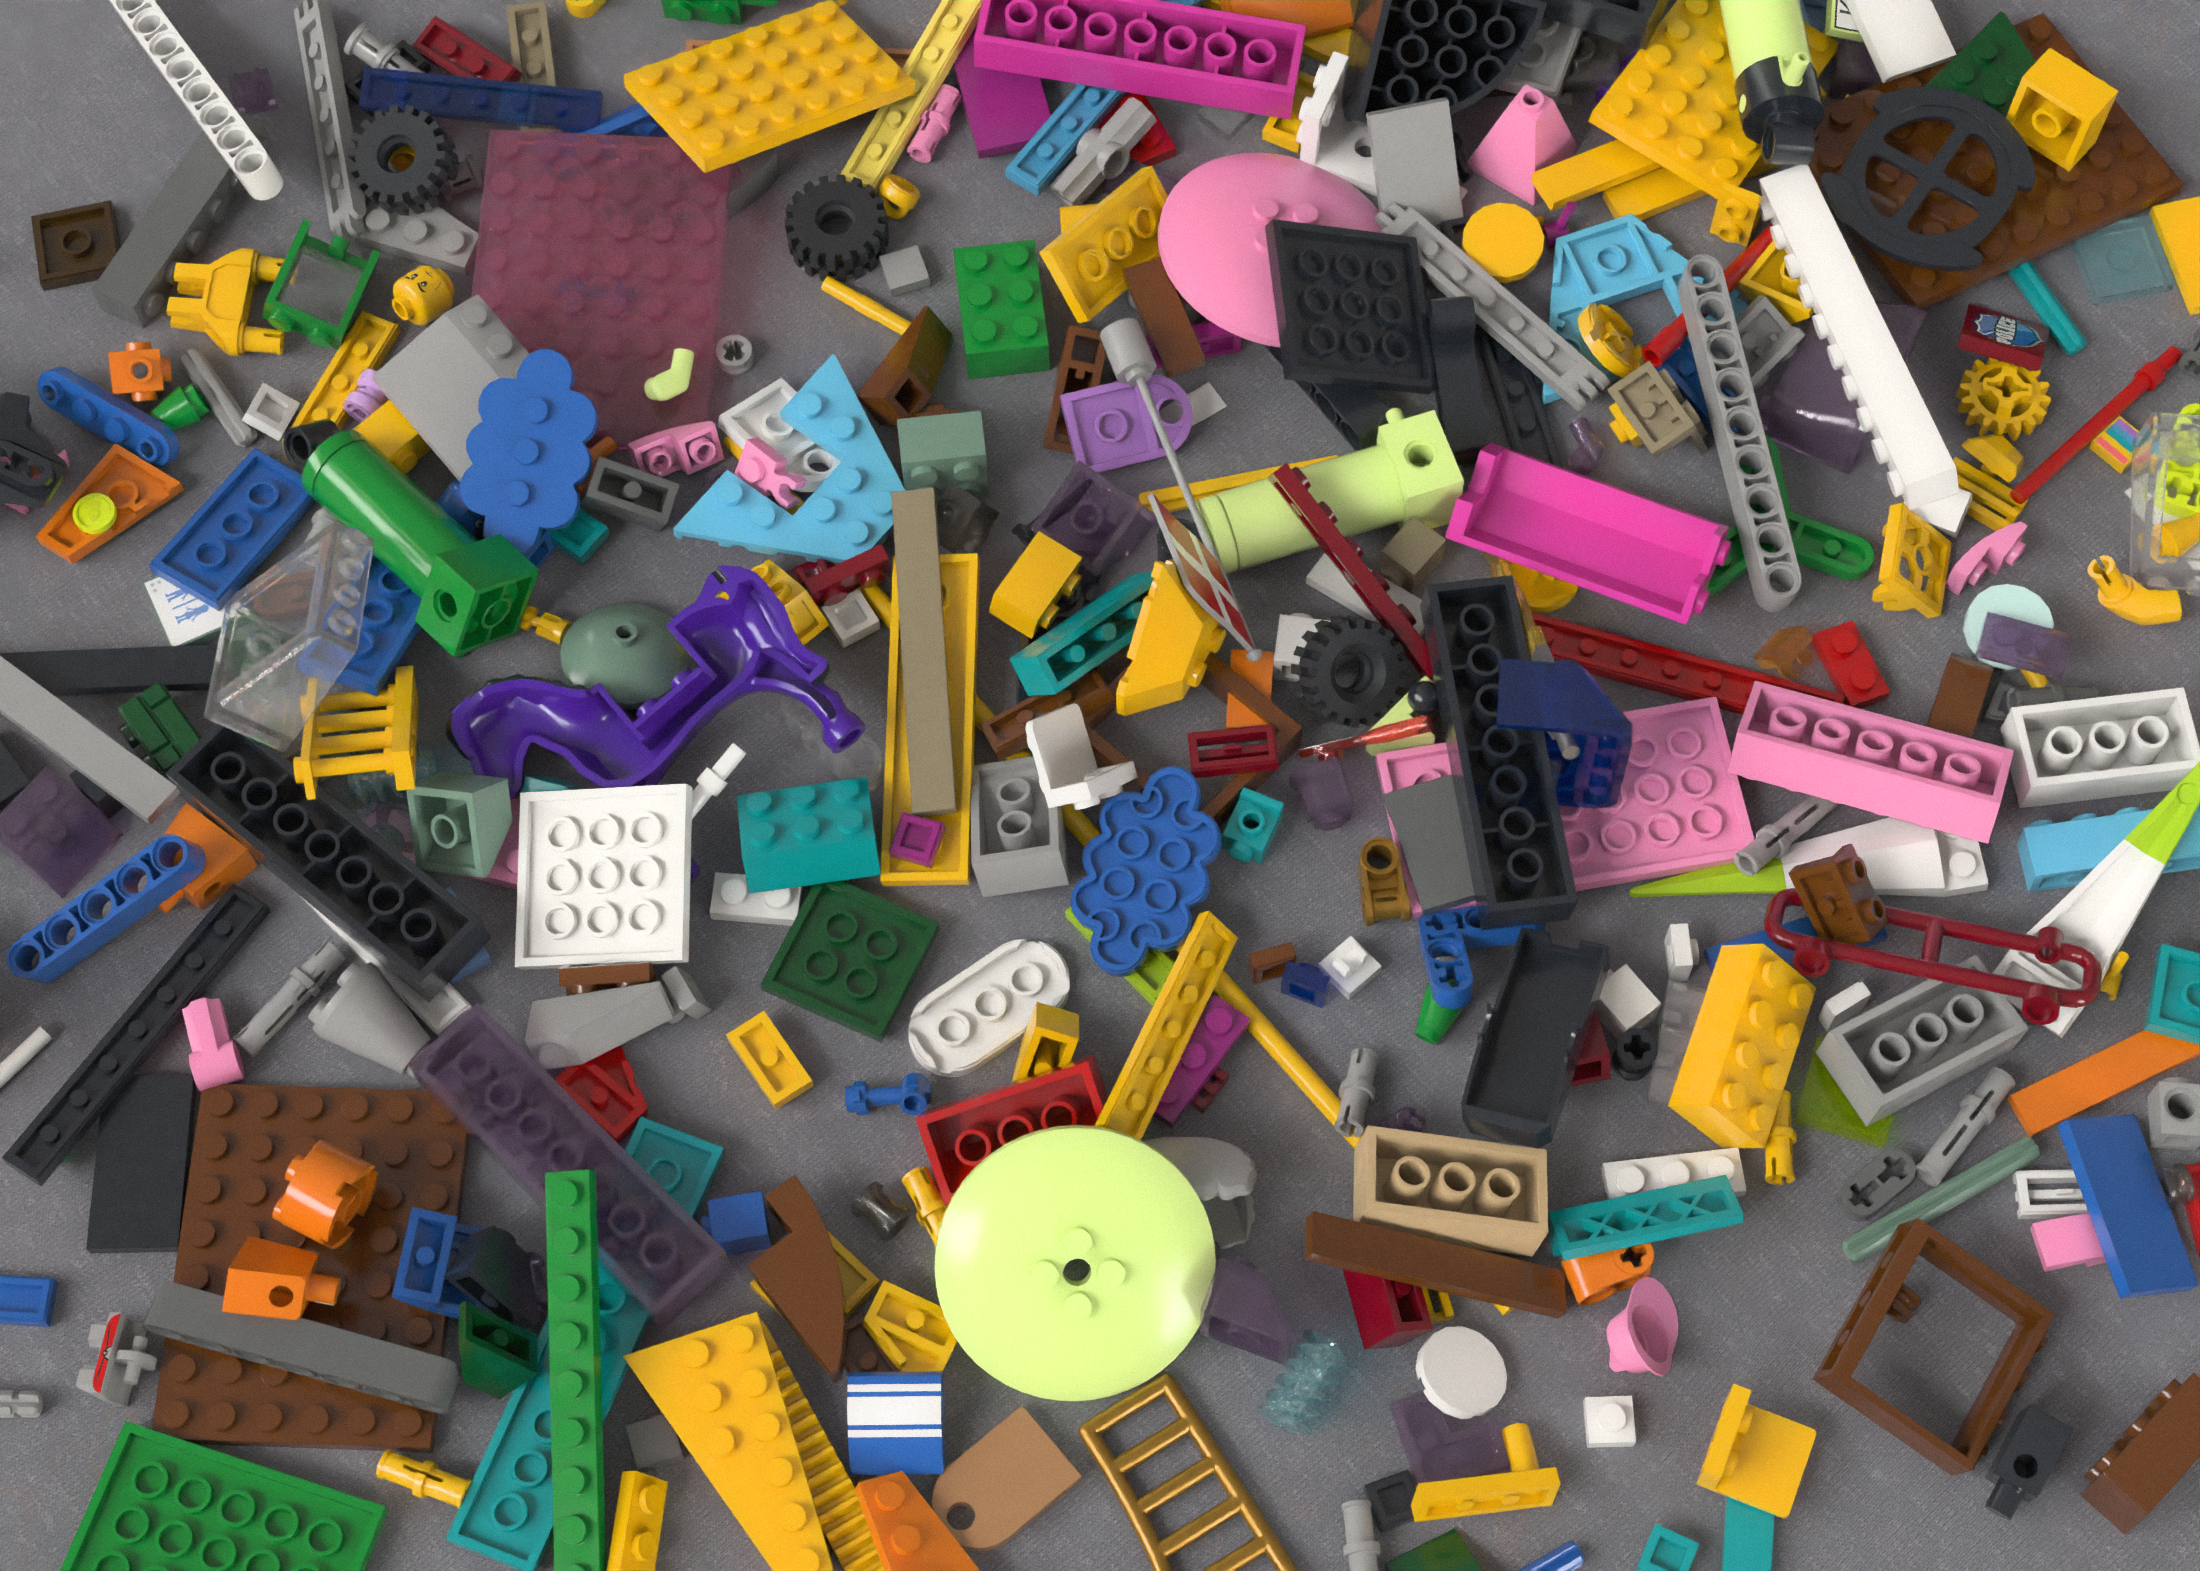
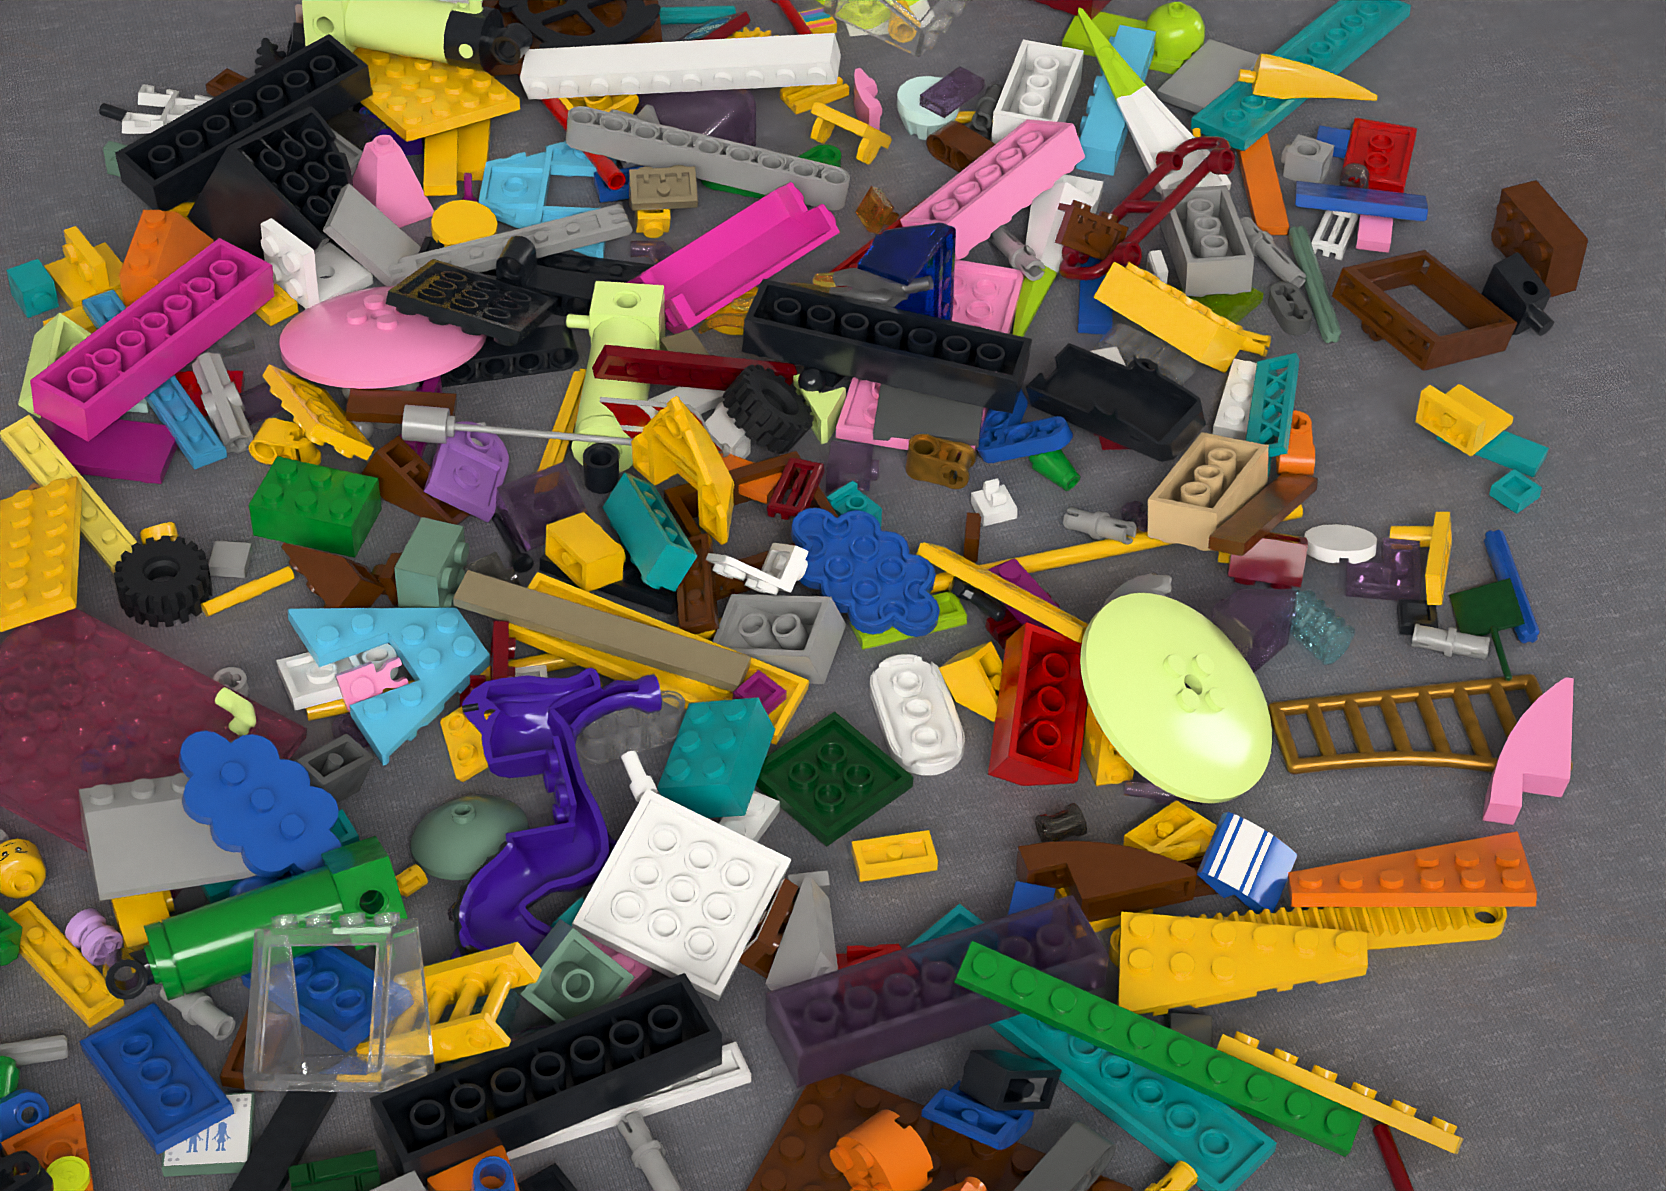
camera: 70 degrees left, 20 degrees down
white plate [241,383,300,441] -> none
light grey cone [308,962,437,1078] -> none
dark green slope [459,1301,537,1400] -> none
bright pink slope [627,421,725,478] -> none
blue bar [845,1073,932,1116] -> none
yellow pin [902,1166,949,1247] -> none
bright pink pin [907,84,962,163] -> none
medium nougat tile [932,1405,1082,1552] -> none
clear blue plate [1280,961,1330,1008] -> none
clear red piece [1298,715,1433,763] -> none
yellow tile [1577,303,1645,378] -> none
white plate [1583,1396,1636,1448] -> none
bright pink piece [1606,1277,1679,1377] -> none
white plate [1664,923,1699,982] -> none
yellow bracket [1709,182,1762,247] -> none
red plate [1811,620,1890,709] -> none
white brick [1904,488,1972,538] -> none
yellow arm [2088,555,2182,626] -> none

